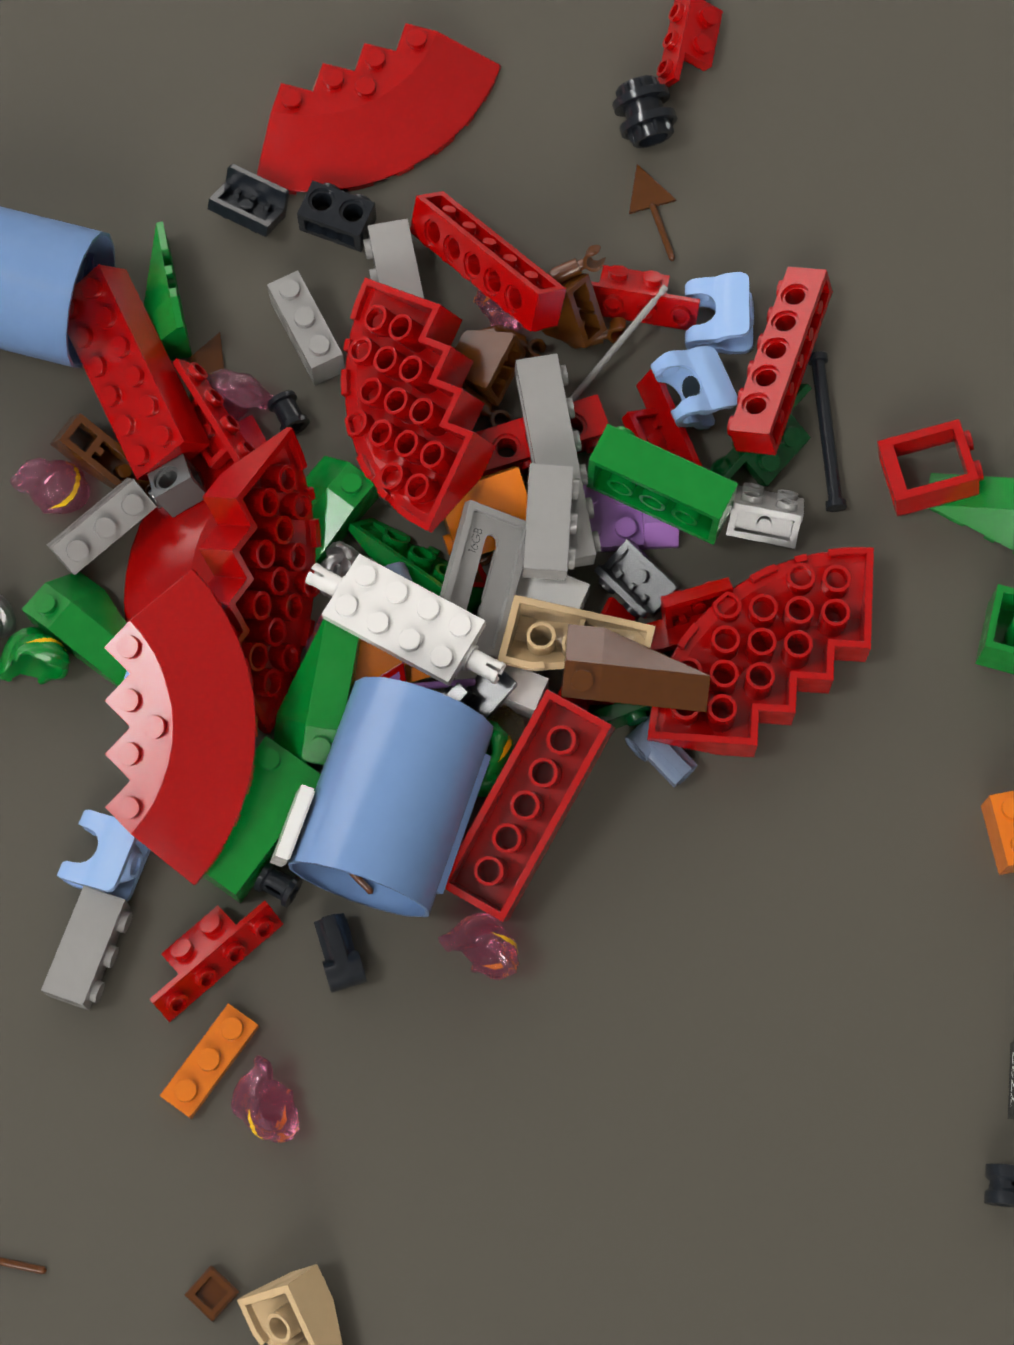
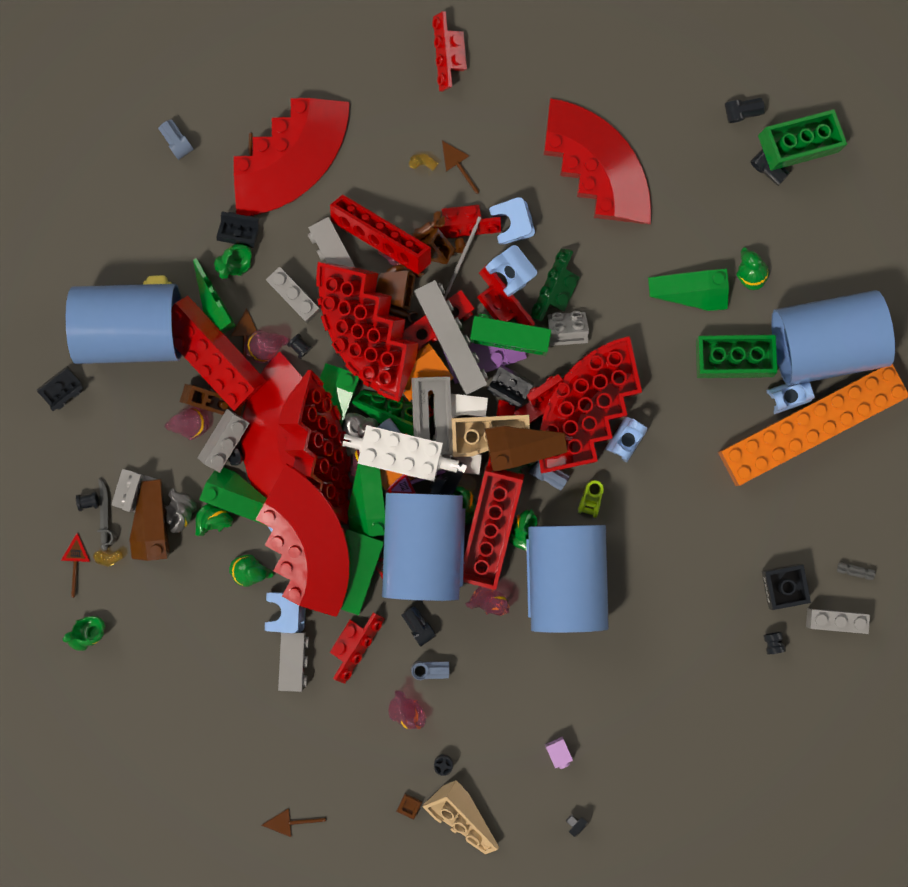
camera: 15 degrees left, 15 degrees up
dark grey brick [147,454,207,517] -> none
orange plate [160,1003,259,1119] -> none
red bracket [172,358,255,470] -> none
black bush [254,861,302,908] -> none
white tile [270,784,315,867] -> none
black brick [297,180,377,252] -> none
light grey brick [522,463,579,580] -> none
black piece [612,75,678,148] -> none
red brick [727,267,833,455] -> none
black bar [808,351,847,512] -> none
red window [877,419,984,517] -> none
none -> sand blue piece [158,119,194,160]
none -> green hair [214,244,252,279]
none -> black piece [228,446,244,466]
none -> green hair [229,555,274,587]
none -> clear yellow arm [409,154,438,171]
none -> sand blue piece [411,661,449,680]
none -> black wheel [434,754,453,776]
none -> green hair [509,509,538,551]
none -> medium blue piece [526,525,609,633]
none -> red brick [544,98,651,225]
none -> lavender brick [545,737,573,769]
none -> lime piece [578,480,604,518]
none -> light blue piece [605,417,648,463]

